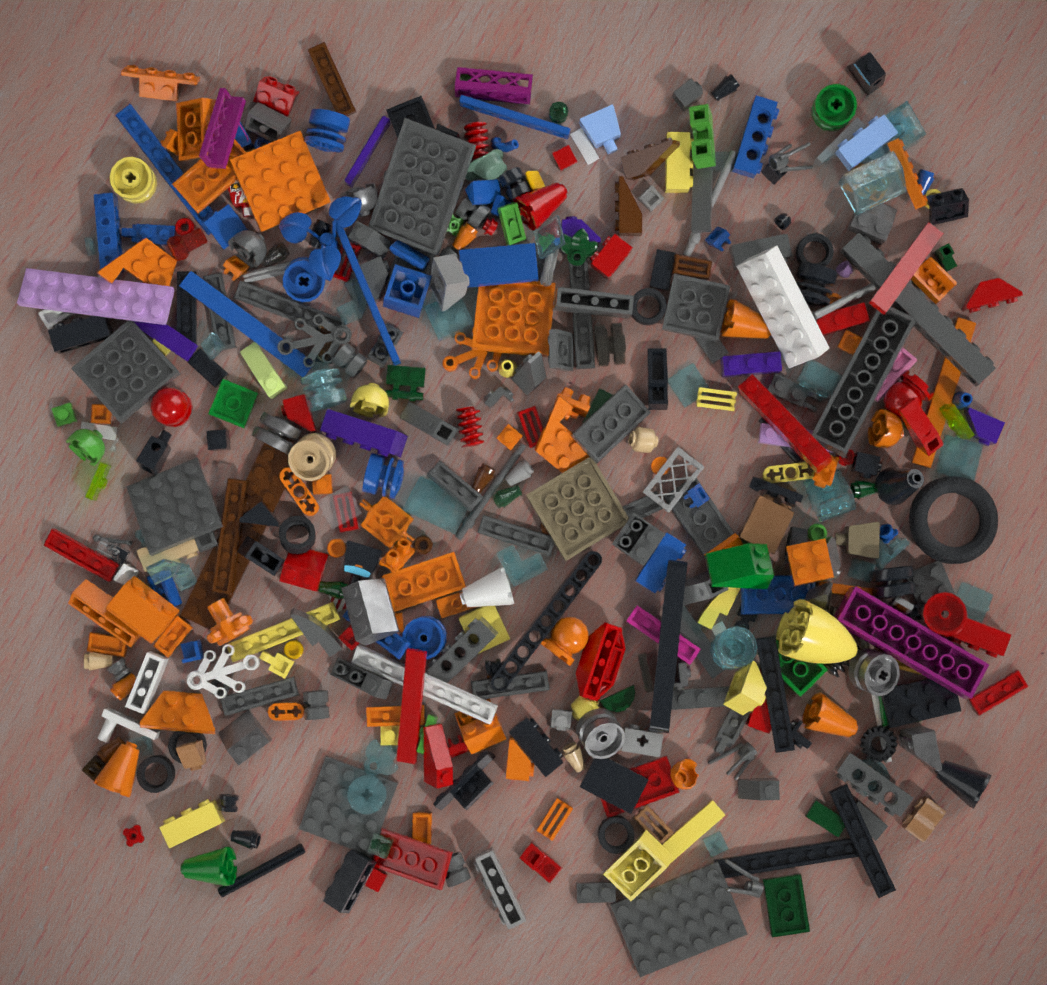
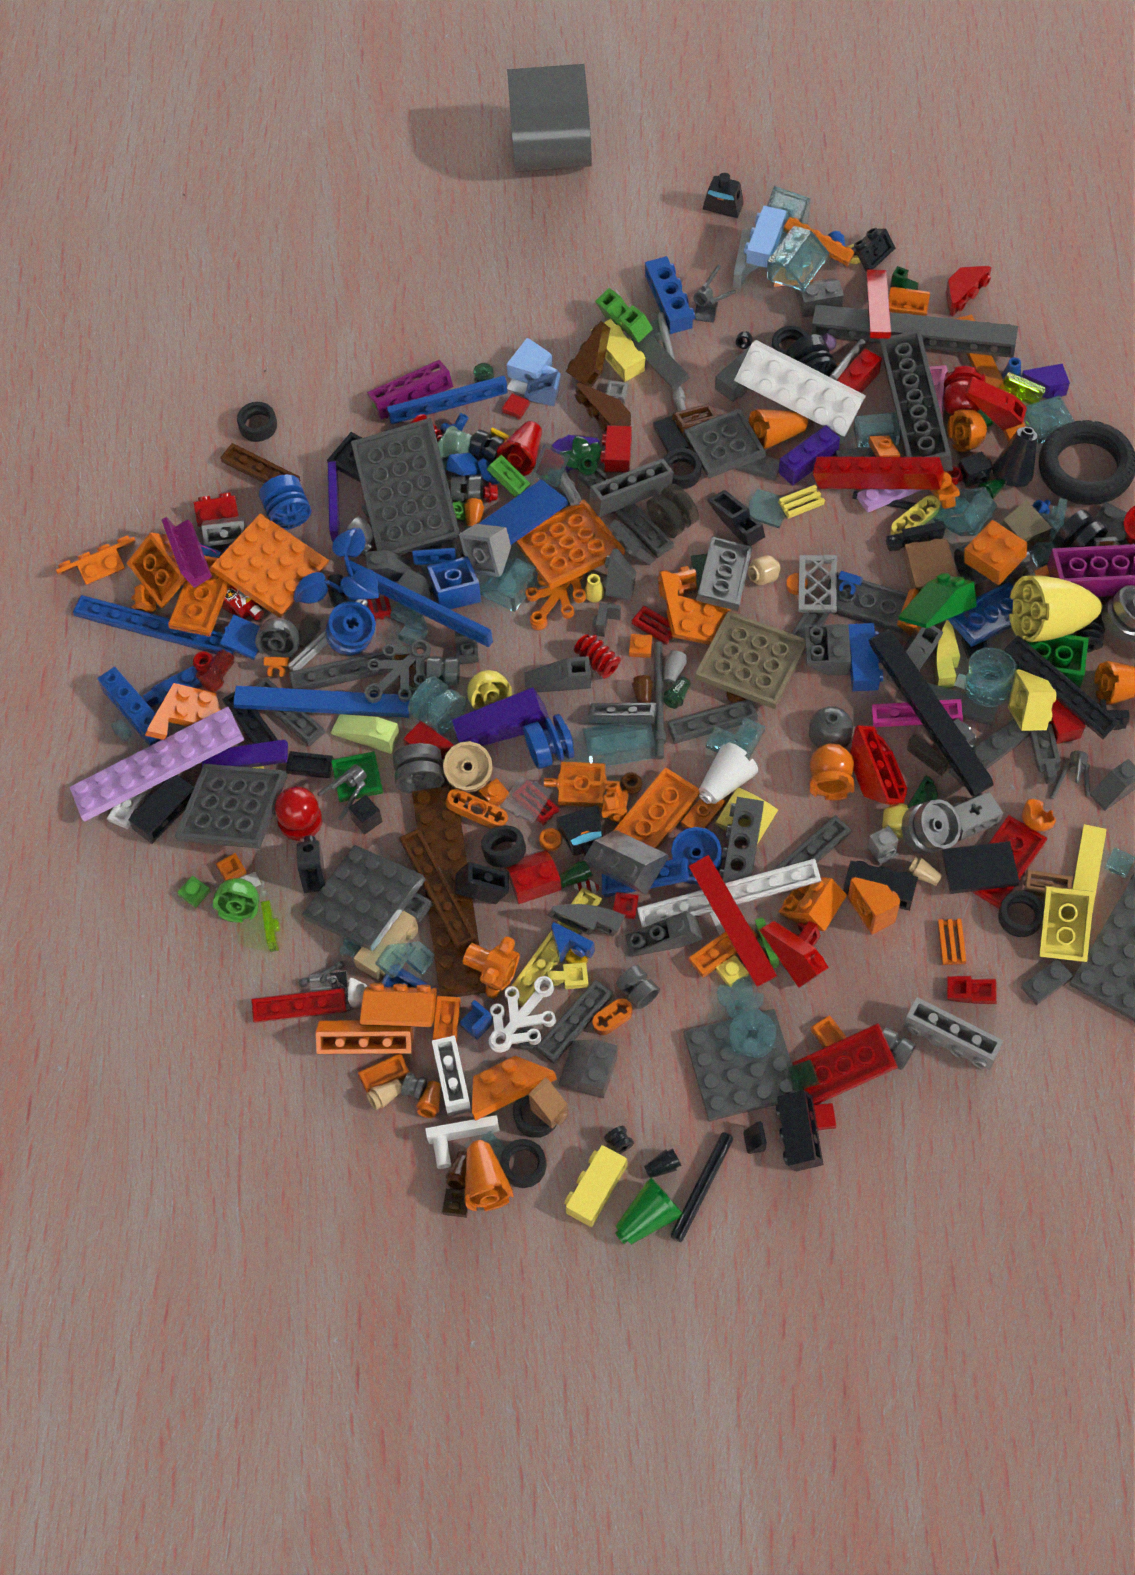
camera: 30 degrees left, 25 degrees down
light yellow wheel [110,157,157,204] -> none
red plate [123,824,145,847] -> none
clear light blue tile [200,332,225,359] -> none
black slope [239,501,281,527] -> none
dark green plate [385,365,426,402] -> none
black bracket [433,750,496,810] -> none
black wheel [485,658,501,679] -> none
black beam [489,551,602,692] -> none
dark grey brick [672,78,703,112] -> none
blue tile [705,226,731,252] -> none
black cone [711,74,740,101] -> none
green wheel [811,84,857,132] -> none
orange plate [837,330,862,356] -> none
none -> black tyre [237,402,277,442]
none -> dark grey plant [317,764,367,821]
none -> medium blue slope [524,372,561,406]
none -> blue slope [551,922,595,963]
none -> black slope [743,1121,767,1154]
none -> dark grey cylinder [809,706,853,748]
none -> orange plate [868,436,900,457]

